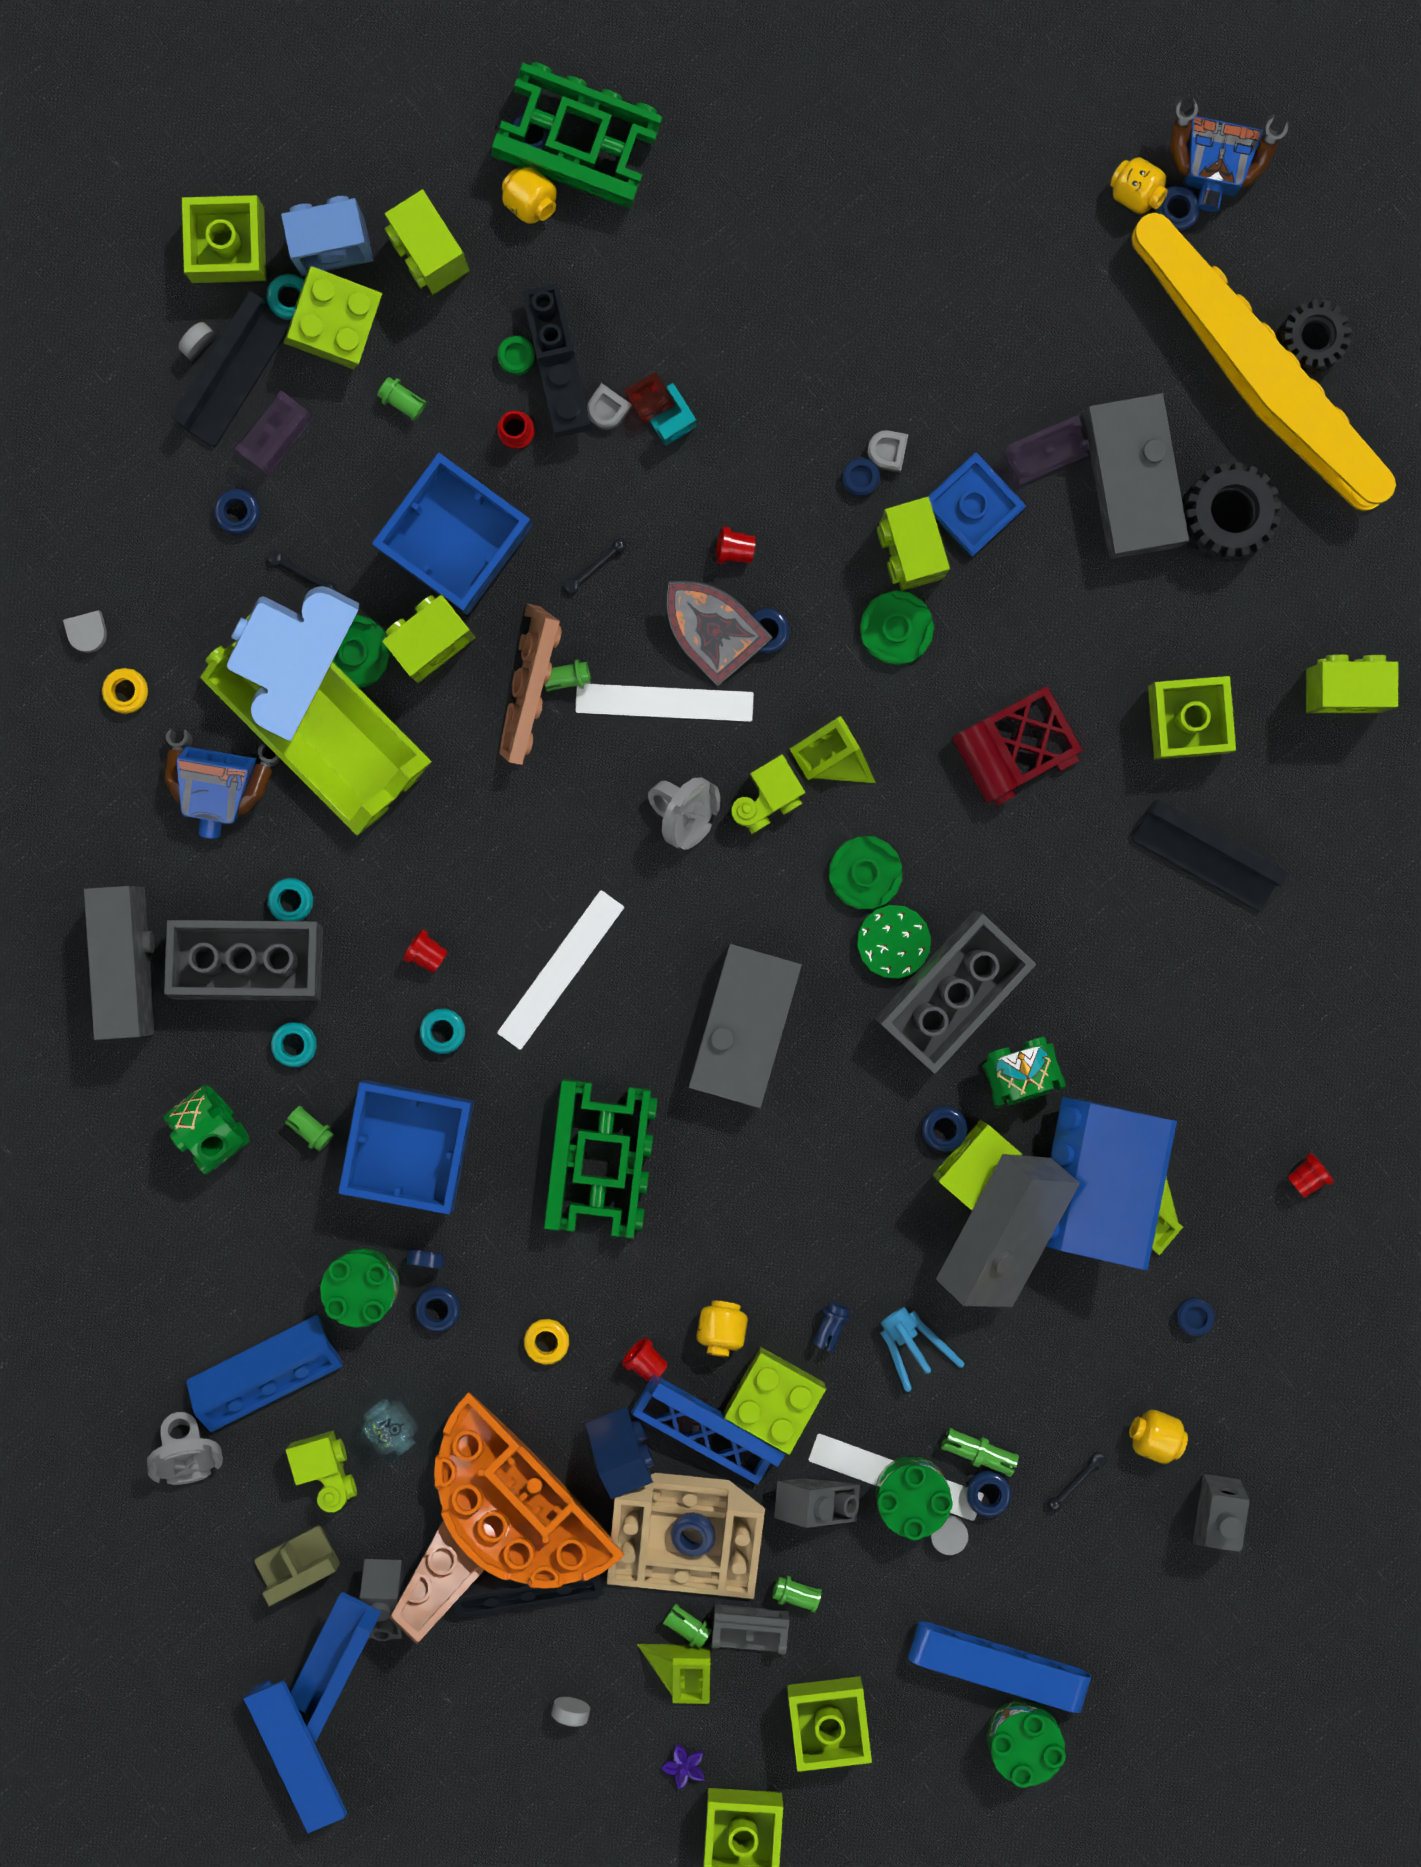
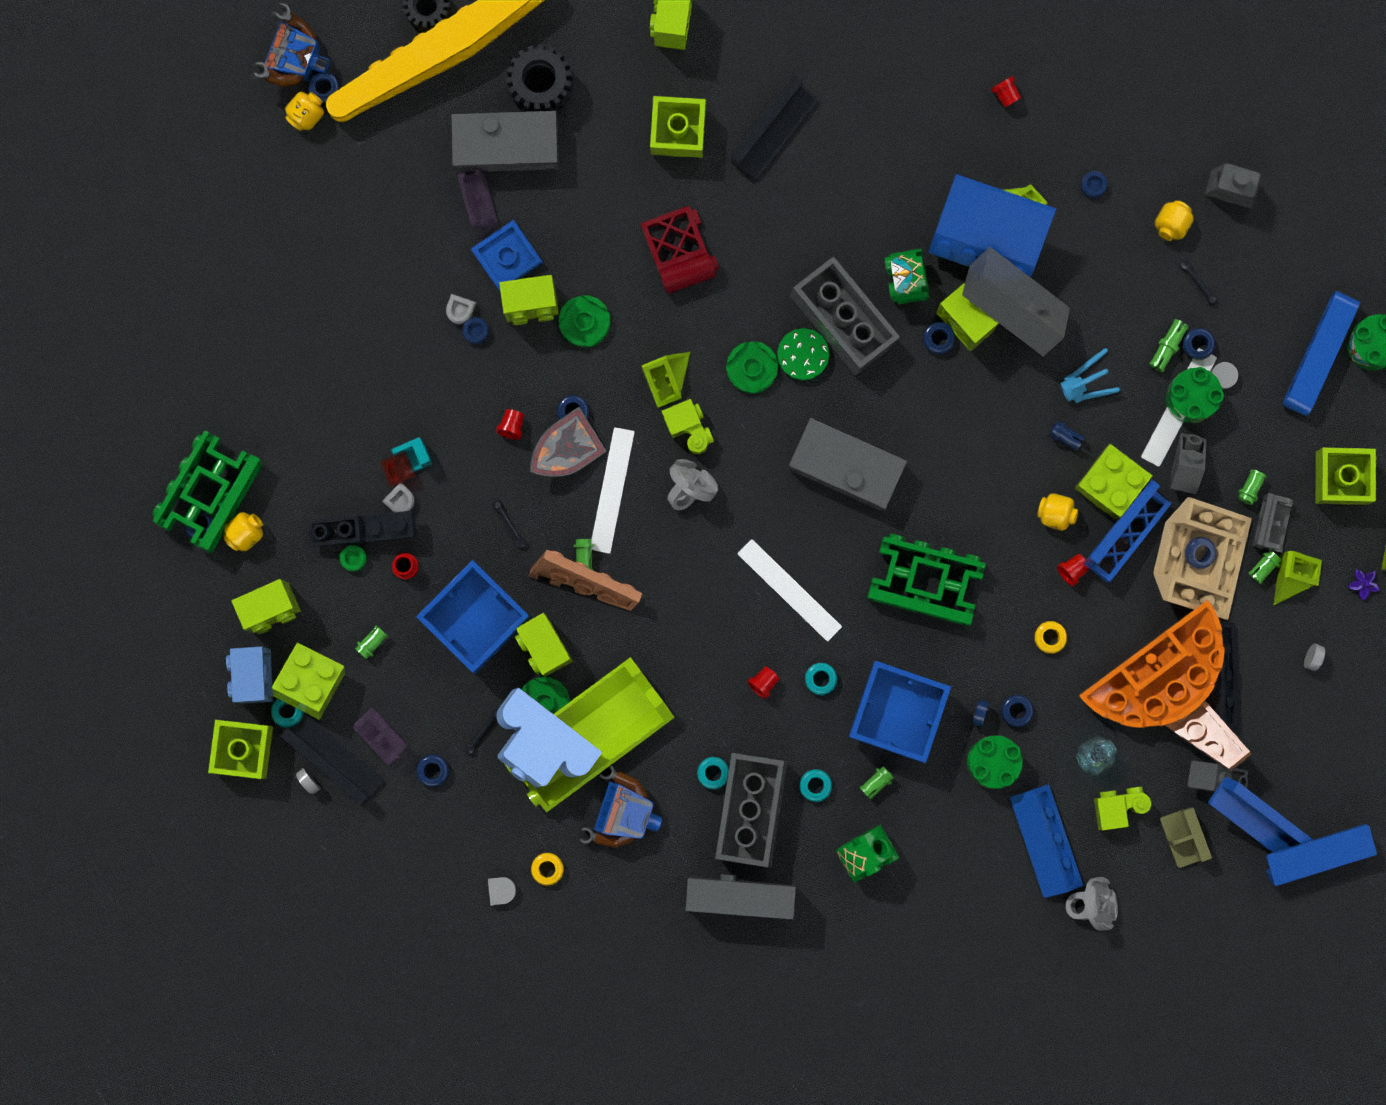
camera: 75 degrees left, 5 degrees down
dark blue brick [585,1407,655,1499] -> none

